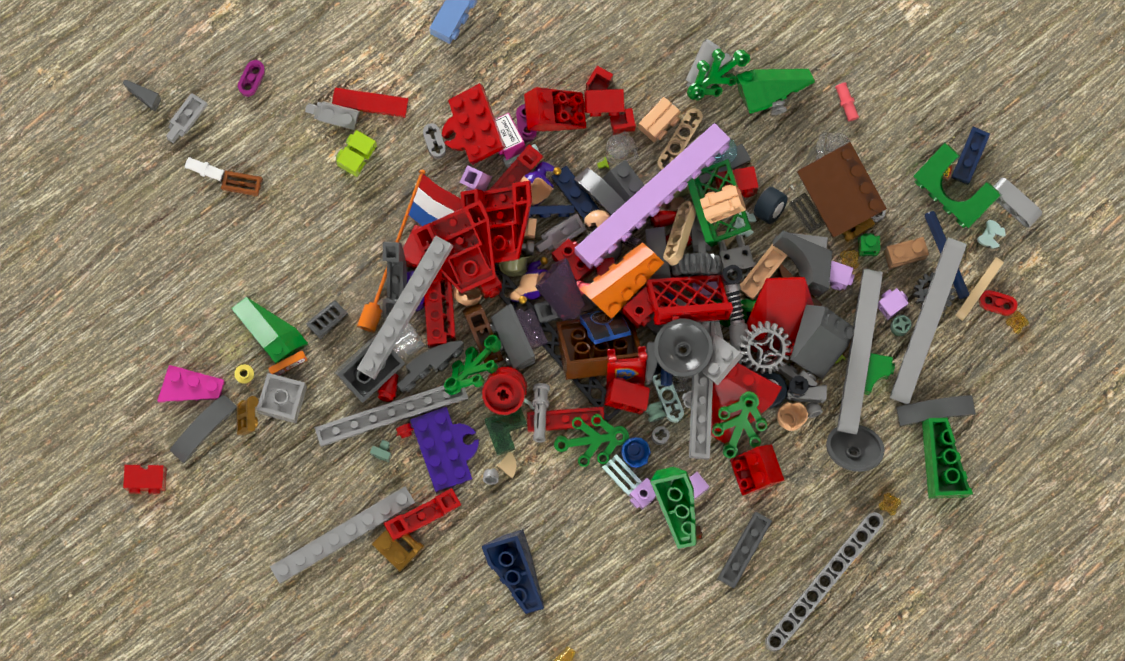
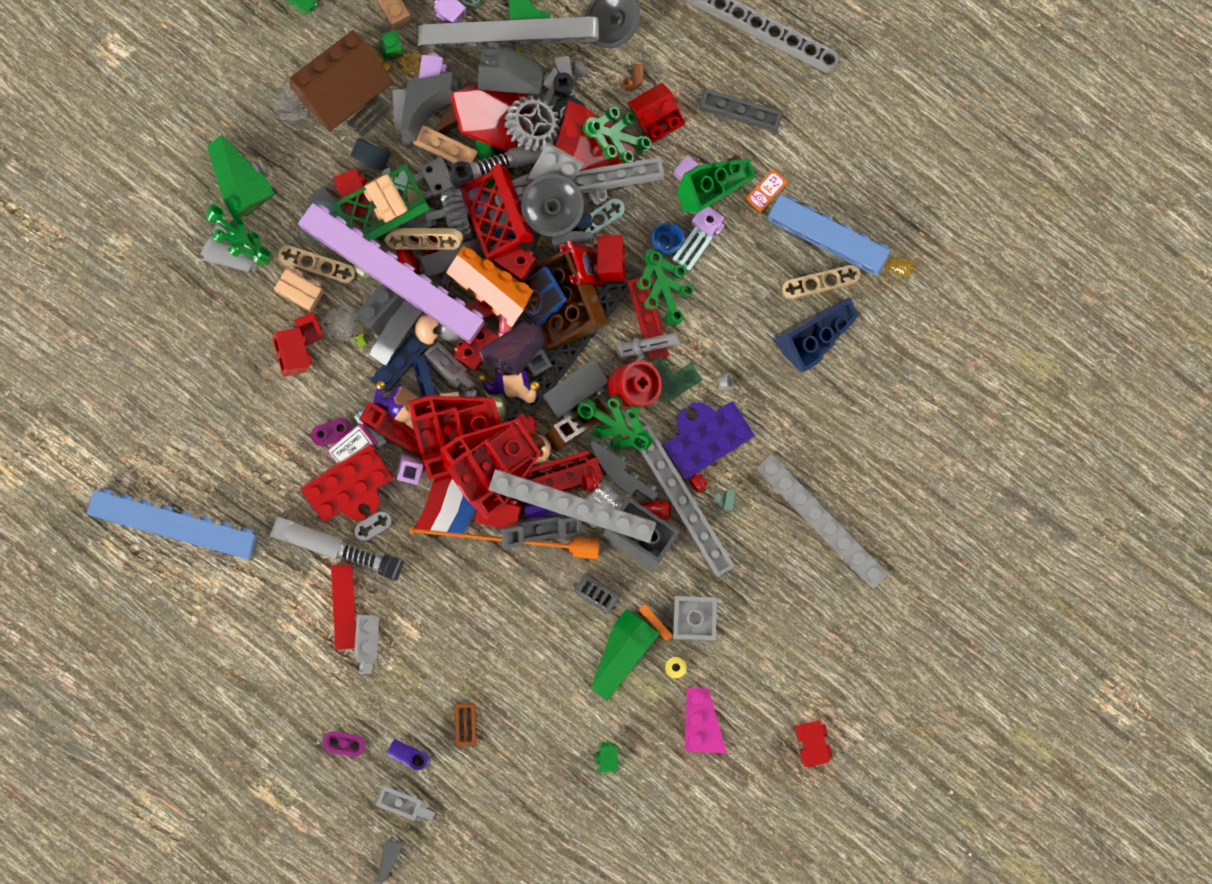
camera: 100 degrees left, 5 degrees up
dark grey slope [170,394,237,463] -> none
white pin [185,157,225,182] -> none
pearl gold plate [237,396,259,435] -> none
lime piece [336,130,377,177] -> none
pearl gold plate [372,530,424,572] -> none
red slope [384,488,461,541] -> none
tan tile [497,451,517,479] -> none
clear purple bracket [515,308,547,350] -> none
red slope [524,87,587,132] -> none
red panel [586,66,613,90] -> none
sand green wheel [645,401,667,423] -> none
light grey bush [651,426,669,445] -> none
light nougat hair [776,401,808,431] -> none
coral pin [835,82,859,122] -> none
none -> piece [270,516,404,581]
none -> dark purple piece [387,739,430,770]
none -> red plate [582,472,599,493]
none -> green brick [596,742,618,773]
none -> dark orange arm [622,64,644,91]
none -> tile [745,169,788,213]
none -> medium blue brick [768,195,890,277]
none -> tan beam [782,265,861,300]

